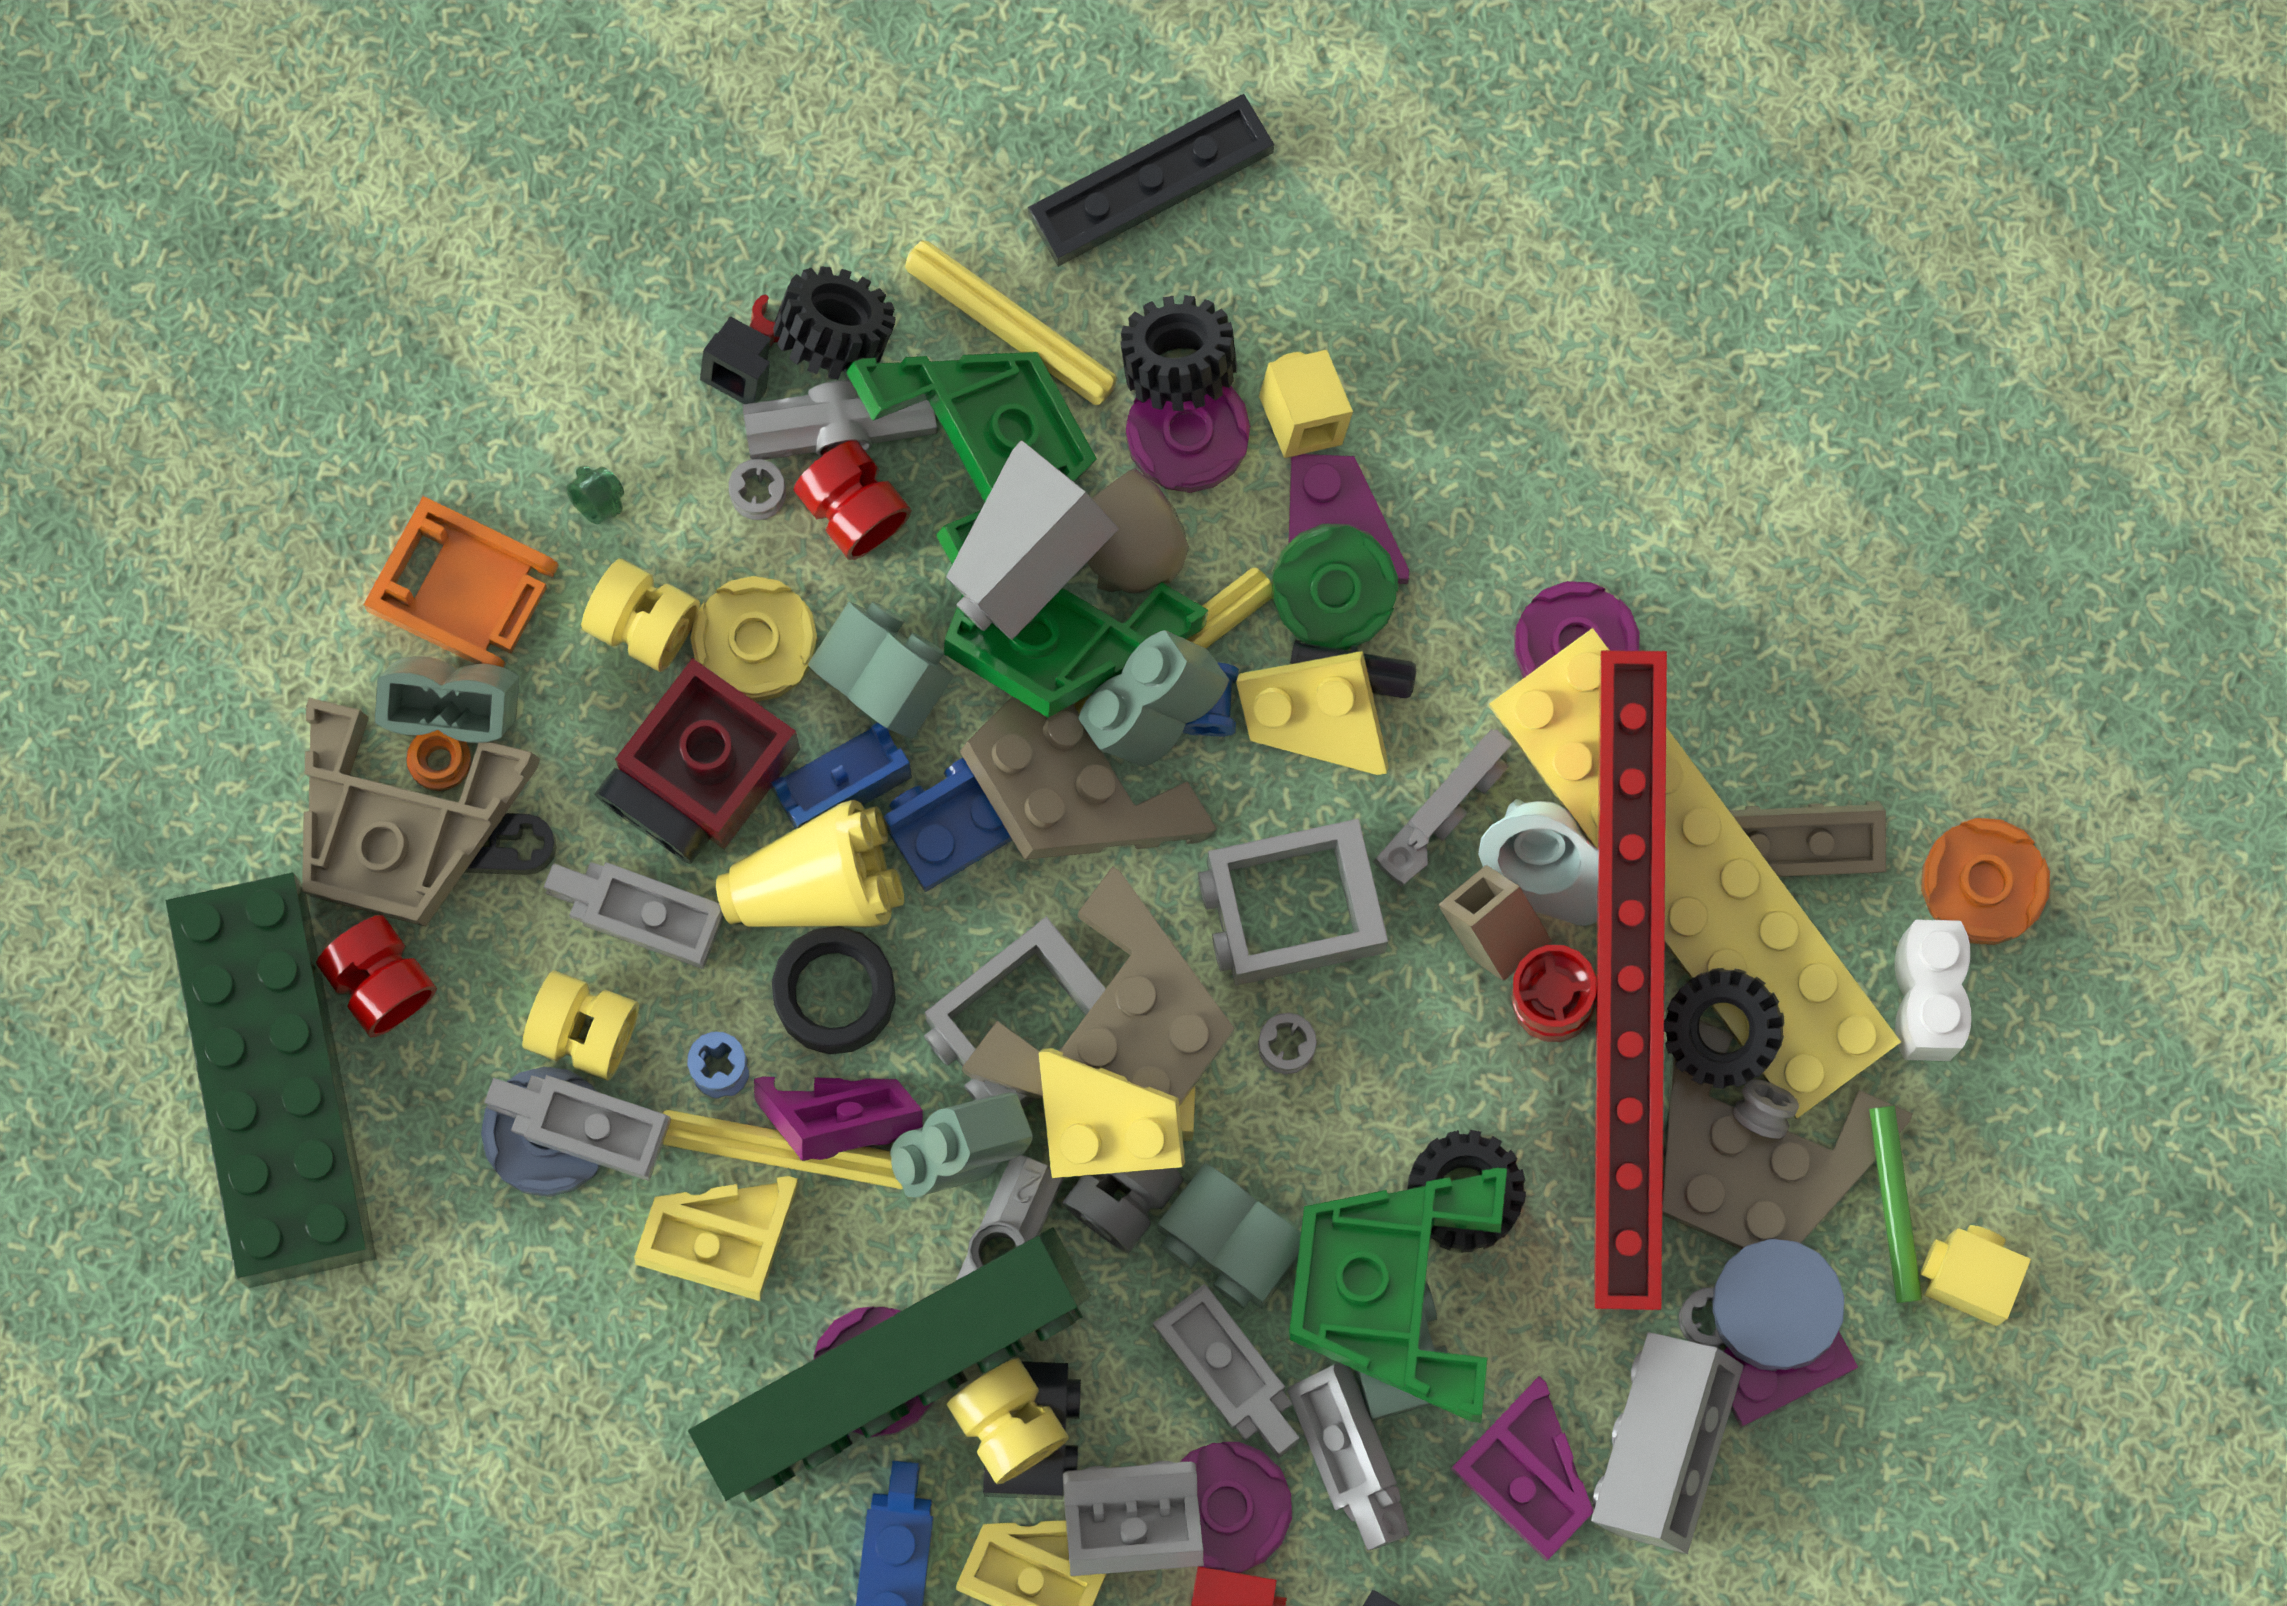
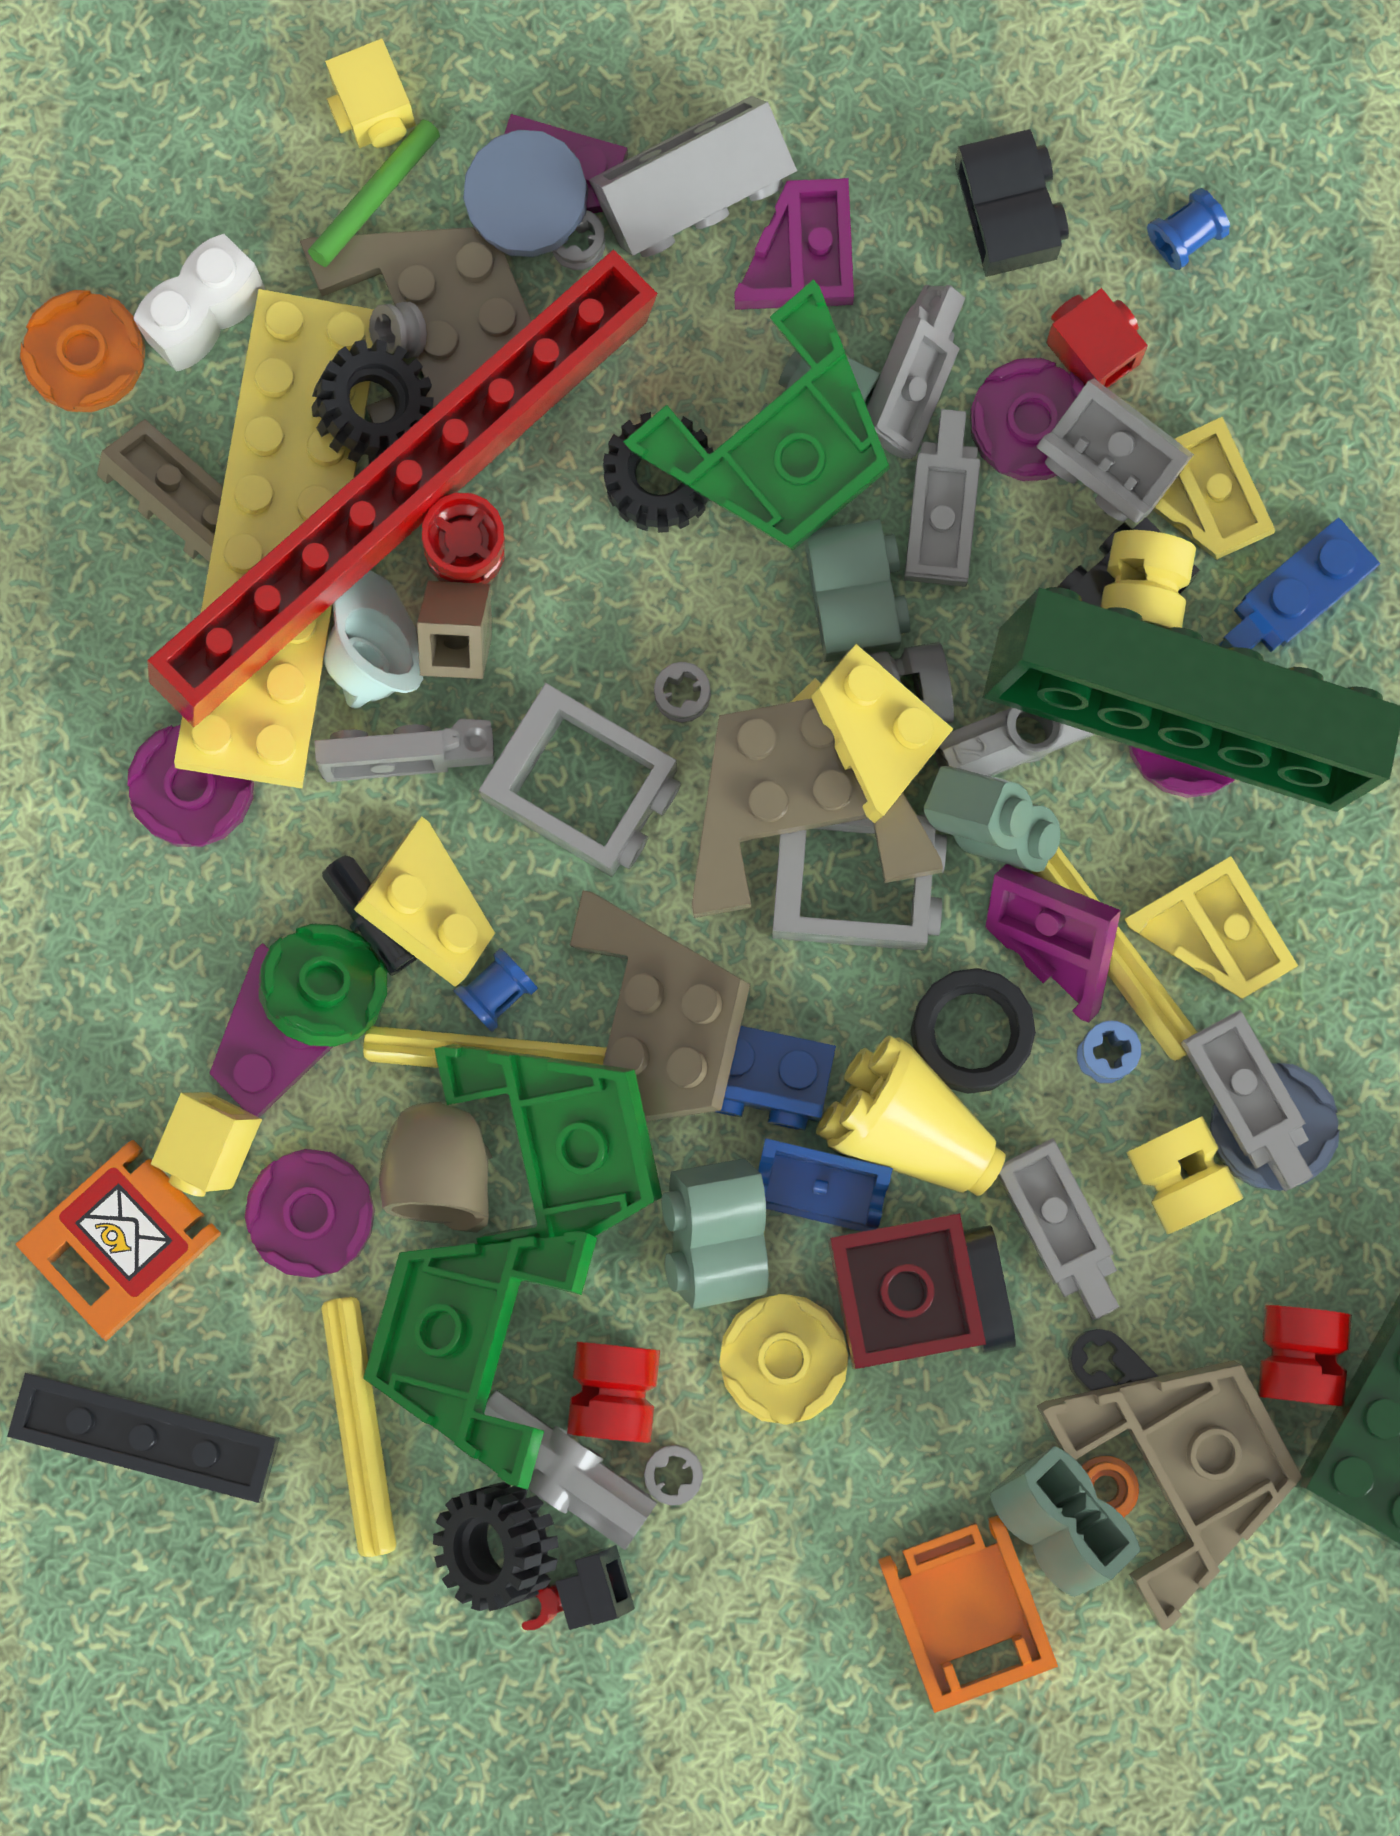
camera: 130 degrees left, 5 degrees up
clear green plate [566,465,624,524] -> none
light yellow wheel [581,558,700,672] -> none
light grey slope [946,440,1119,640] -> none
sand green brick [1078,630,1229,767] -> none
black tyre [1120,295,1237,411] -> none
none -> container [15,1140,221,1341]

